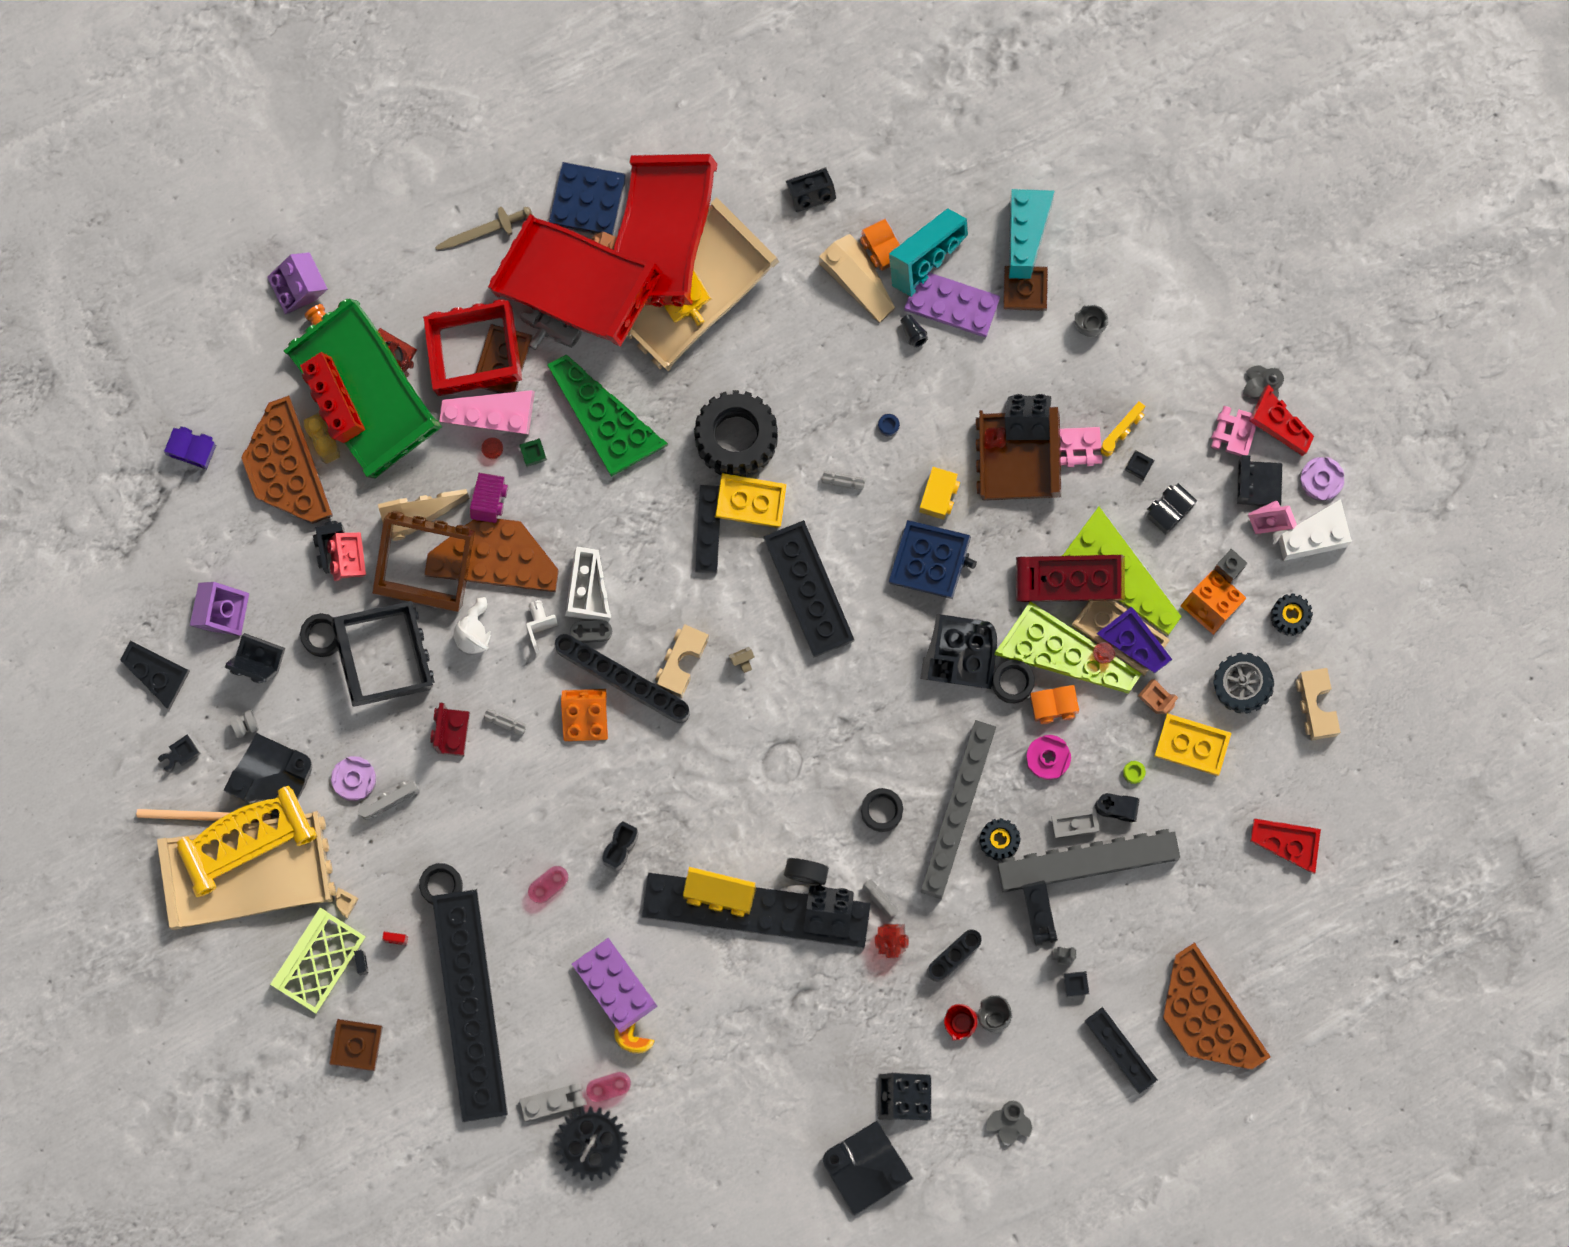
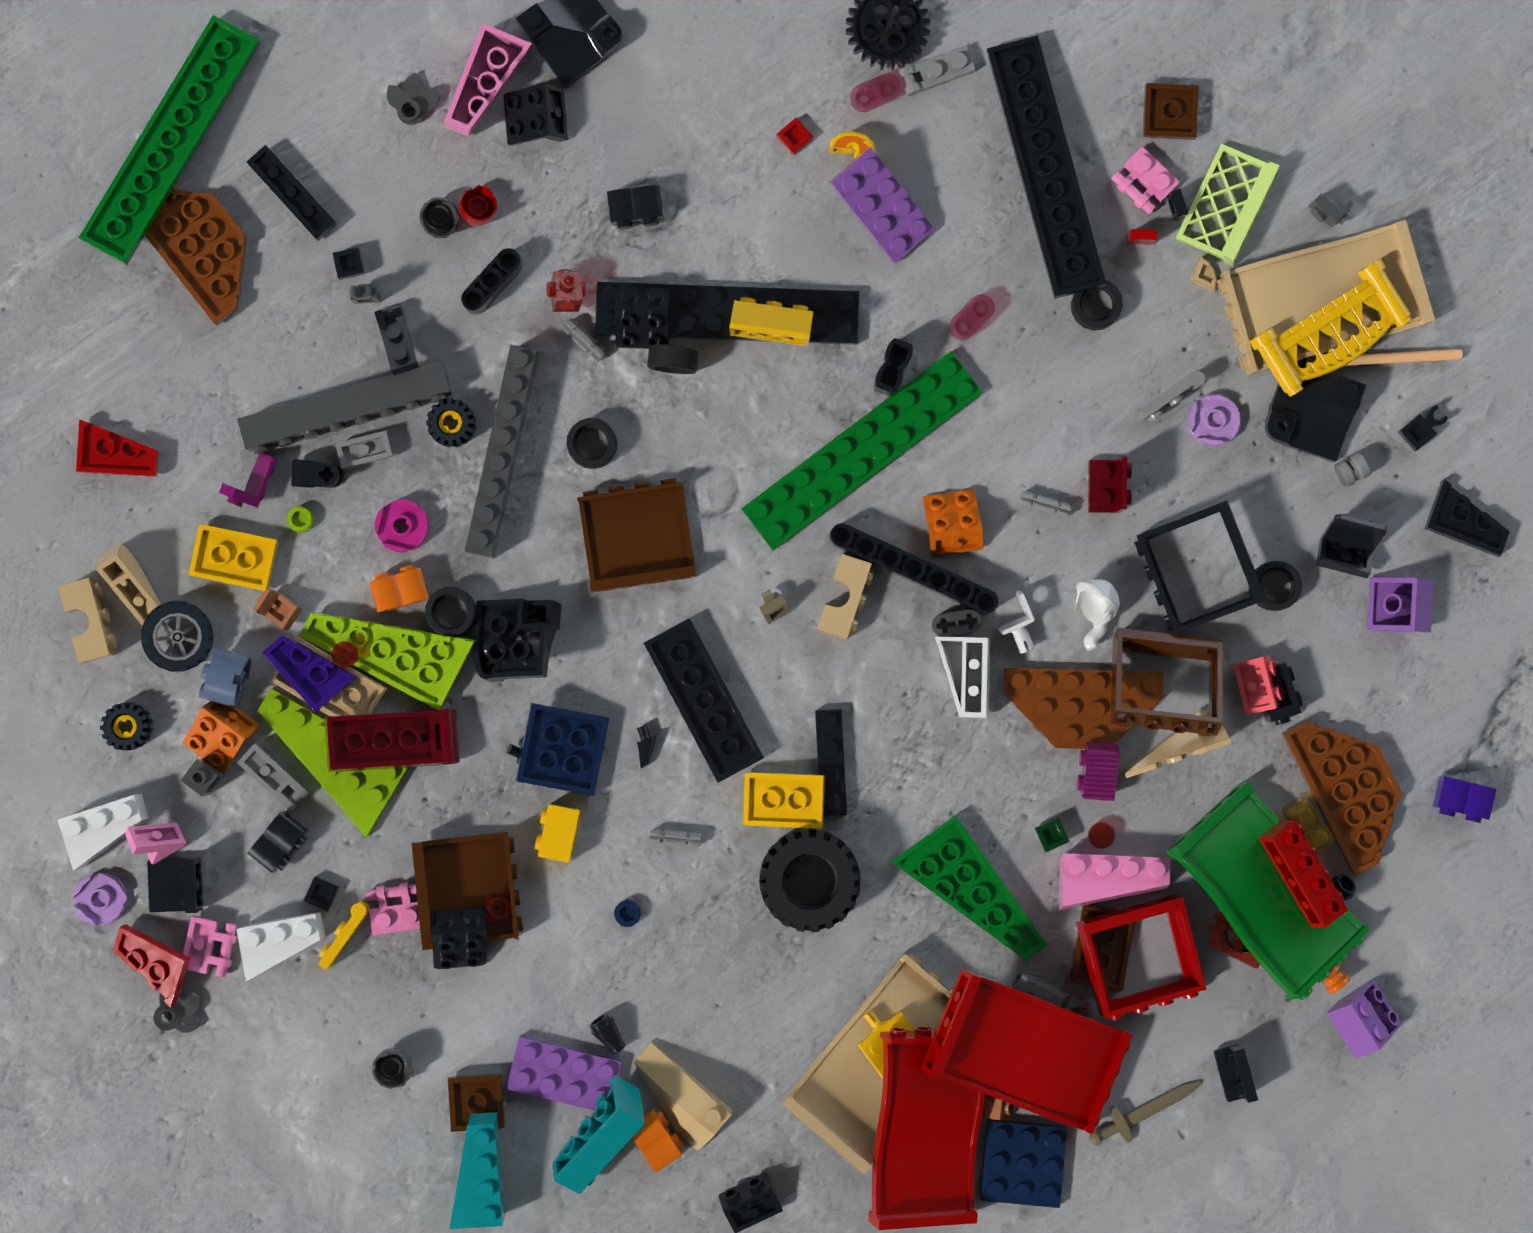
camera: 170 degrees right, 10 degrees up
none -> green plate [78,15,260,266]
none -> tan slope [95,542,161,625]
none -> sand blue brick [199,647,252,707]
none -> magenta bracket [219,453,277,508]
none -> white wedge [236,911,326,981]
none -> light grey plate [237,743,311,812]
none -> bright pink wedge [444,23,532,137]
none -> reddish brown panel [577,478,696,593]
none -> black brick [607,185,664,230]
none -> black bar [637,725,656,768]
none -> green plate [741,351,983,551]
none -> red tile [776,117,813,155]
none -> bright pink plate [1111,146,1180,215]
none -> black bracket [1213,1044,1258,1103]
none -> dark grey bracket [1308,194,1354,227]
none -> black plate [1331,875,1356,901]

